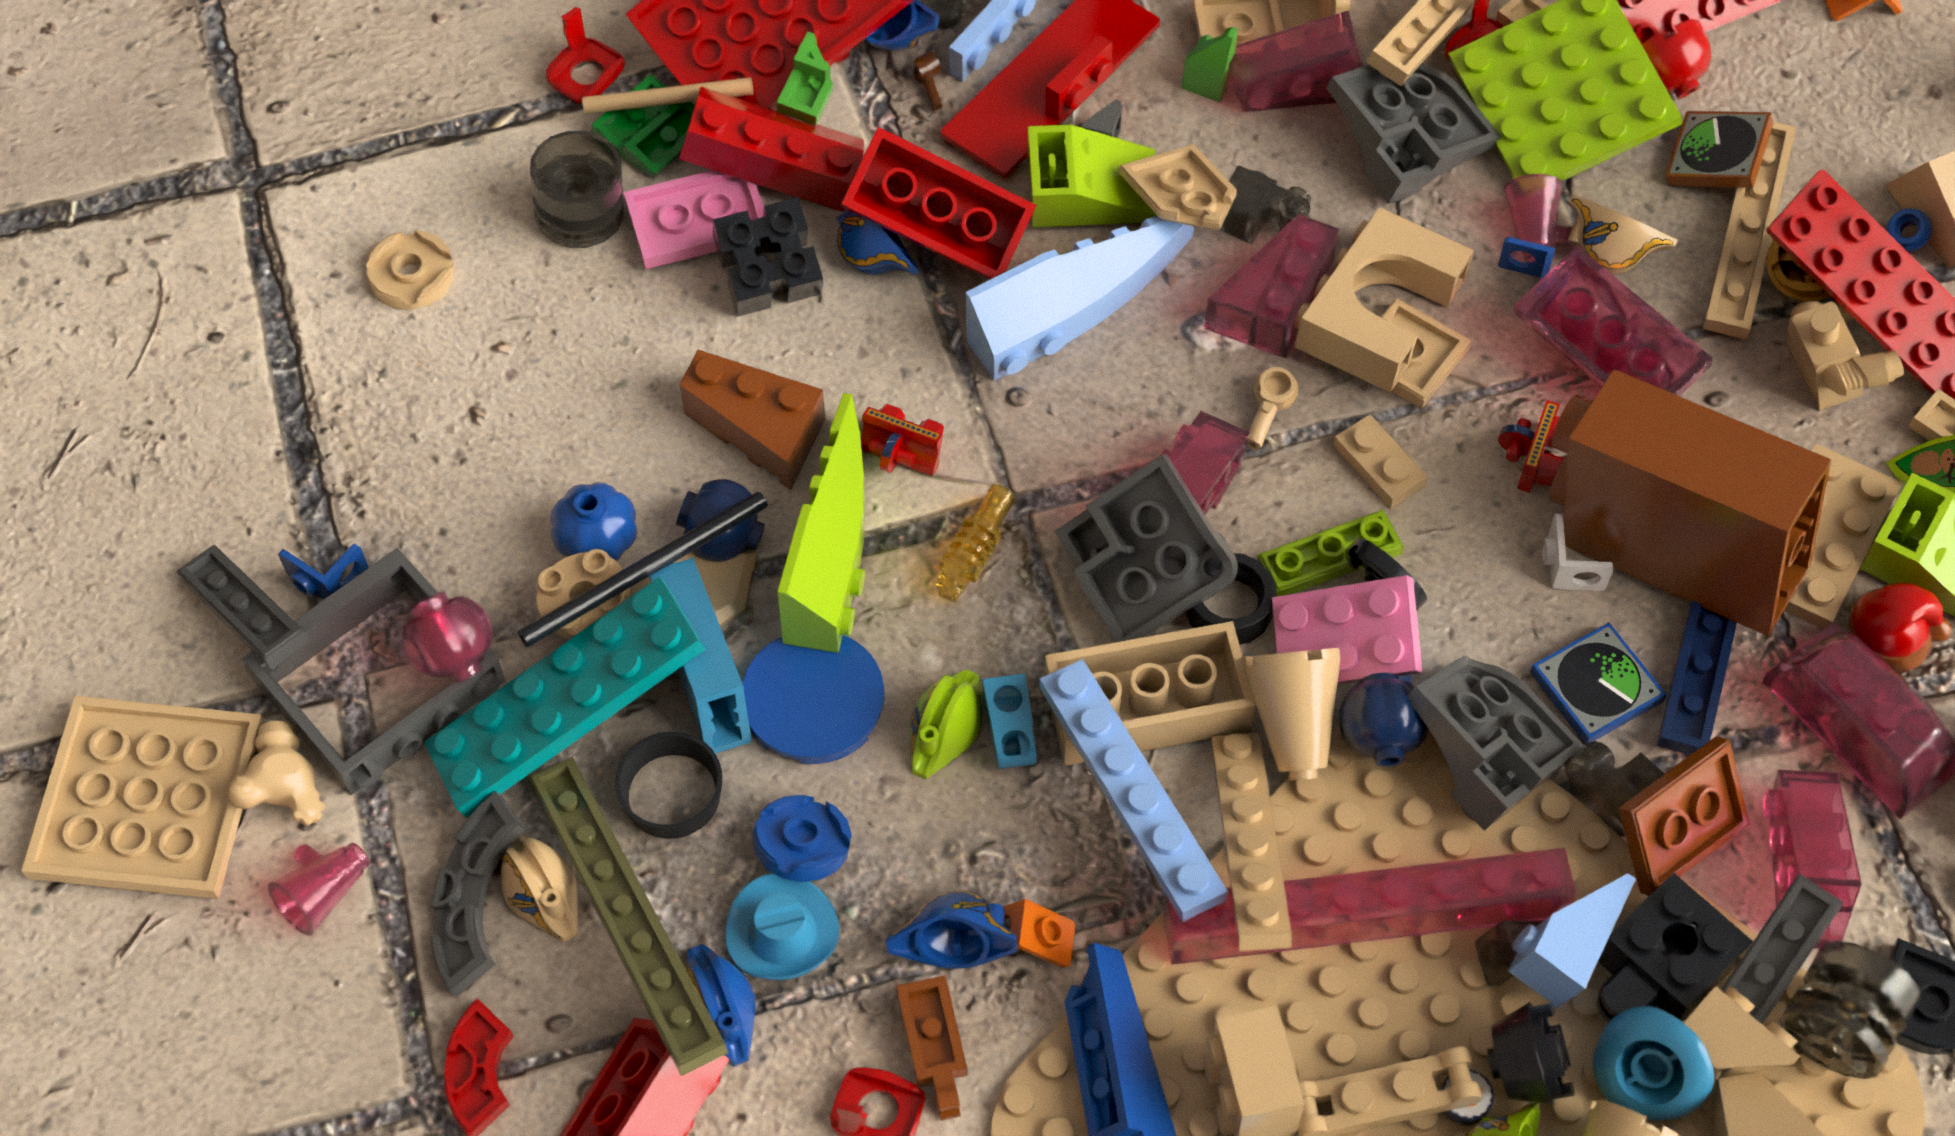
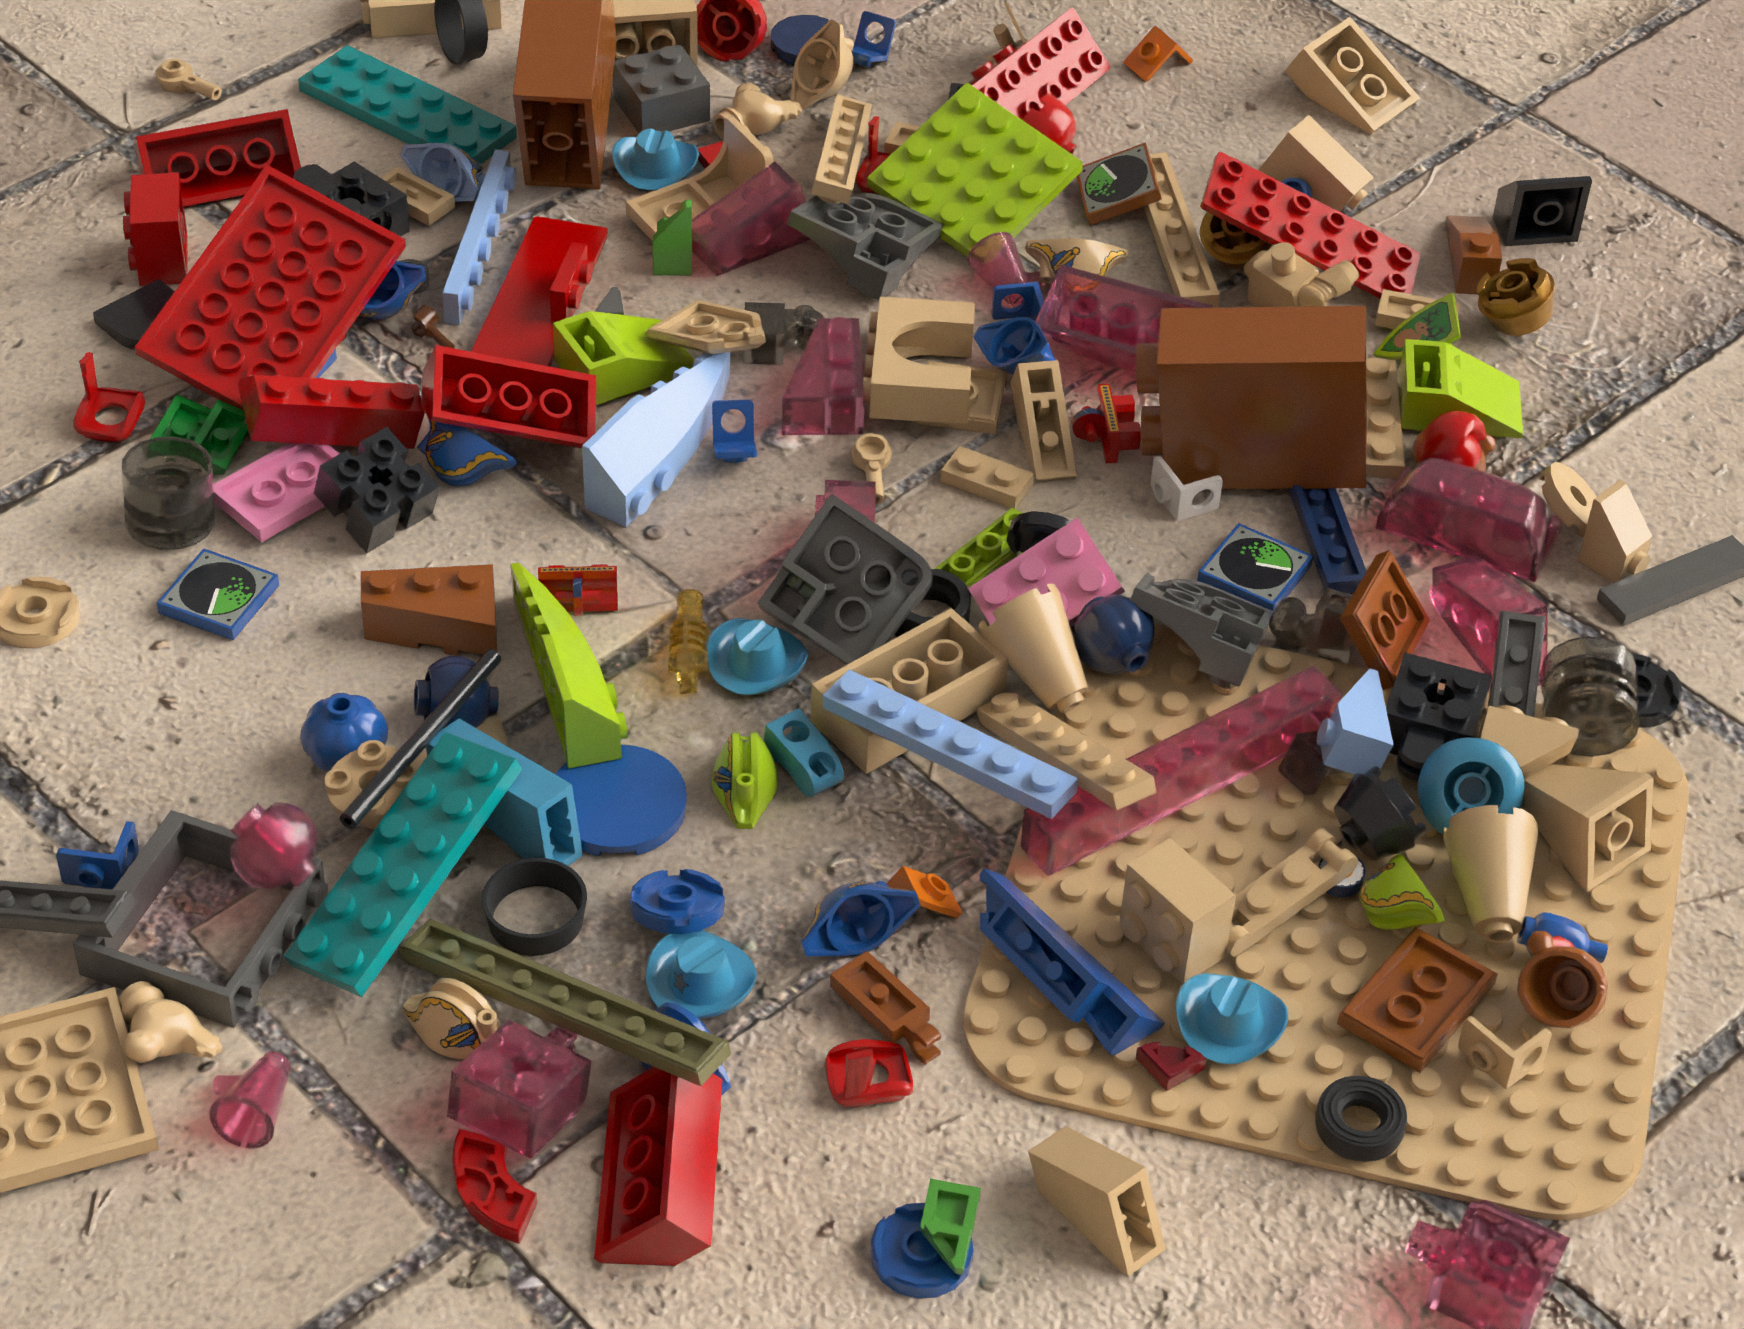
camera: 30 degrees left, 15 degrees down
dark grey tile [430,791,526,997] -> none
tan bar [582,77,753,114] -> none
bright green slope [777,31,833,126] -> none
none -> tile [157,548,279,641]
none -> clear pink hinge [447,1019,592,1159]
none -> dark azure hat [706,618,808,695]
none -> blue bracket [712,399,757,463]
none -> blue hat [973,317,1056,375]
none -> tan slope [1011,360,1077,482]

